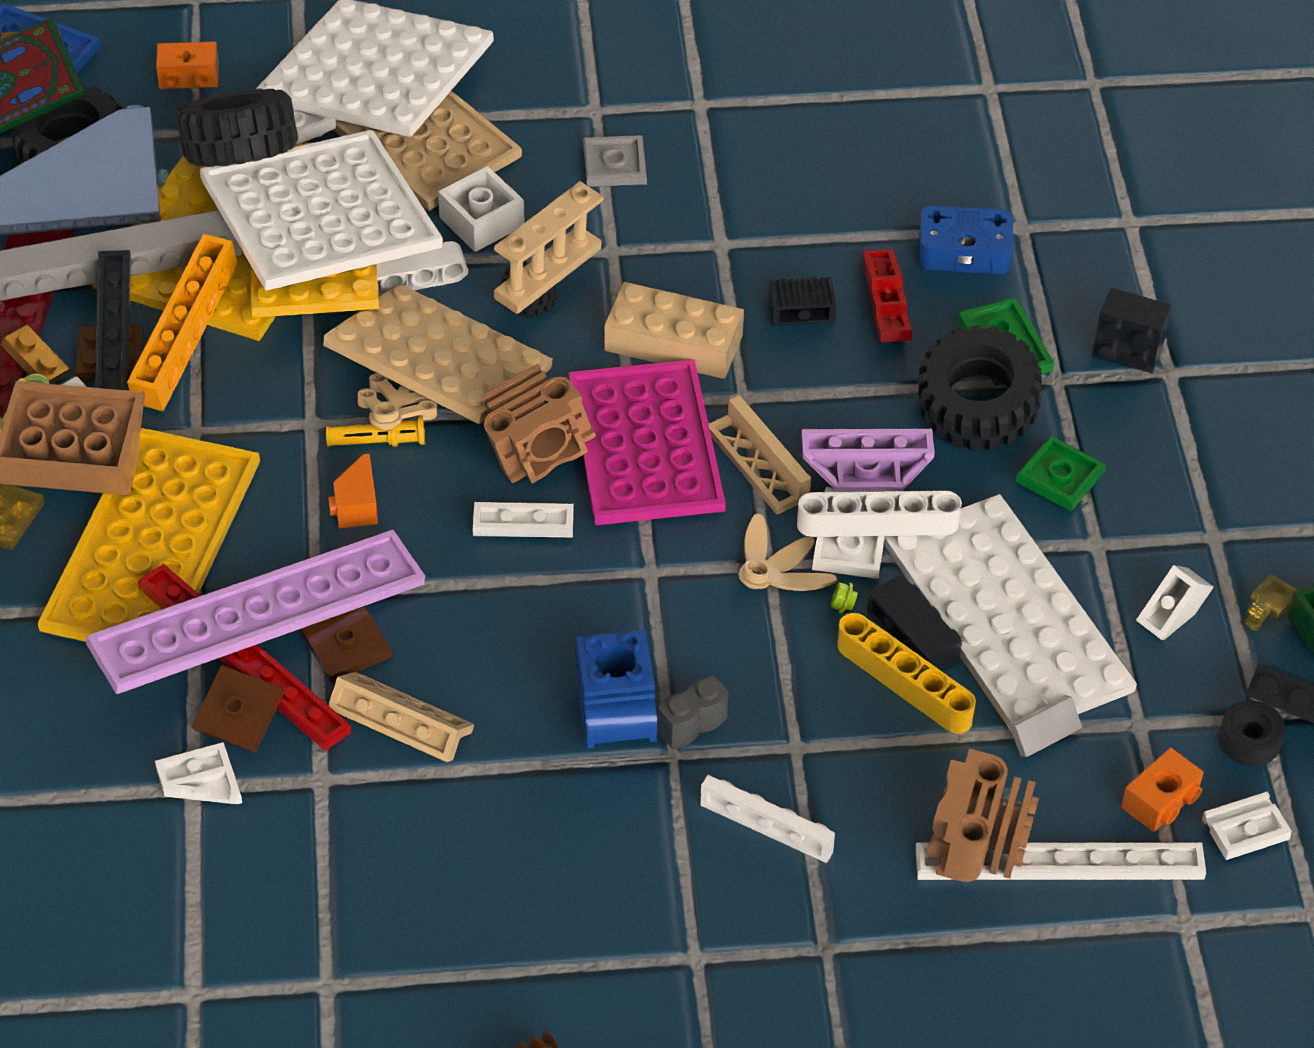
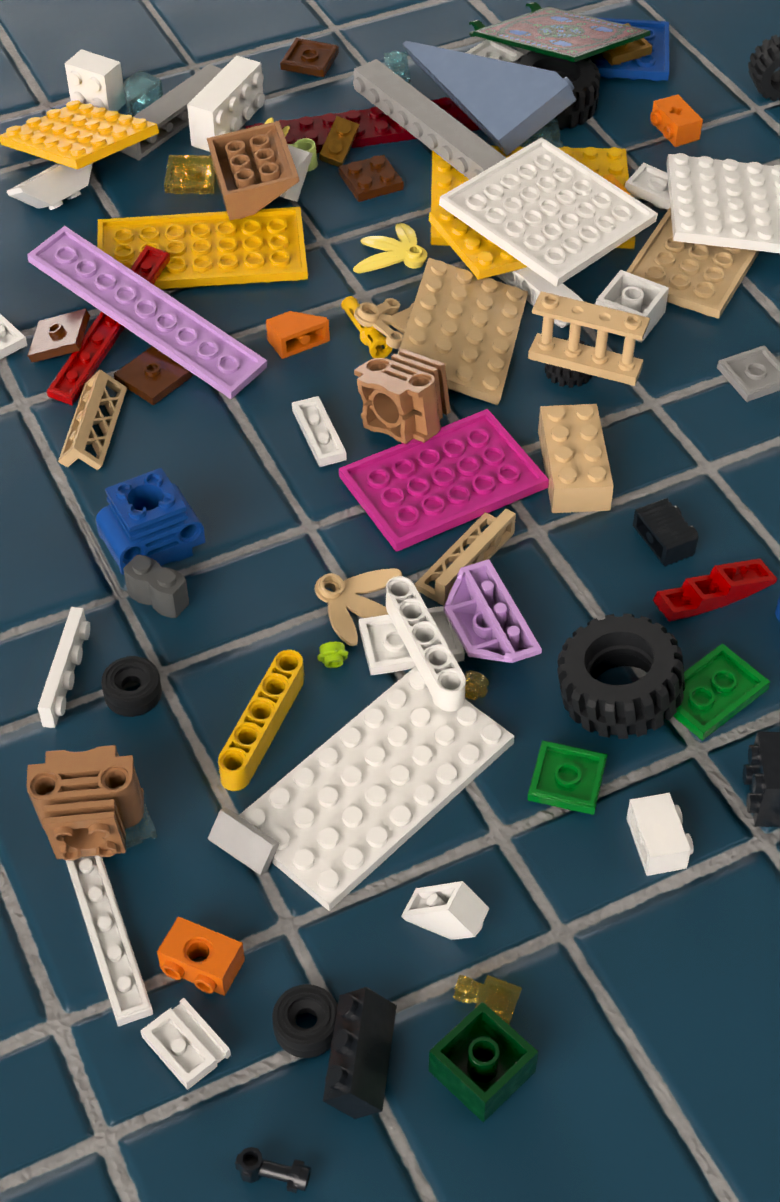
camera: 70 degrees right, 0 degrees up
black tile [95,250,131,391] -> none
light orange brick [127,234,238,411] -> none
black tyre [176,88,298,167] -> none
black brick [867,574,962,671] -> none
none -> black tyre [101,656,162,717]
none -> light yellow plant [353,223,427,274]
none -> white brick [626,792,694,876]

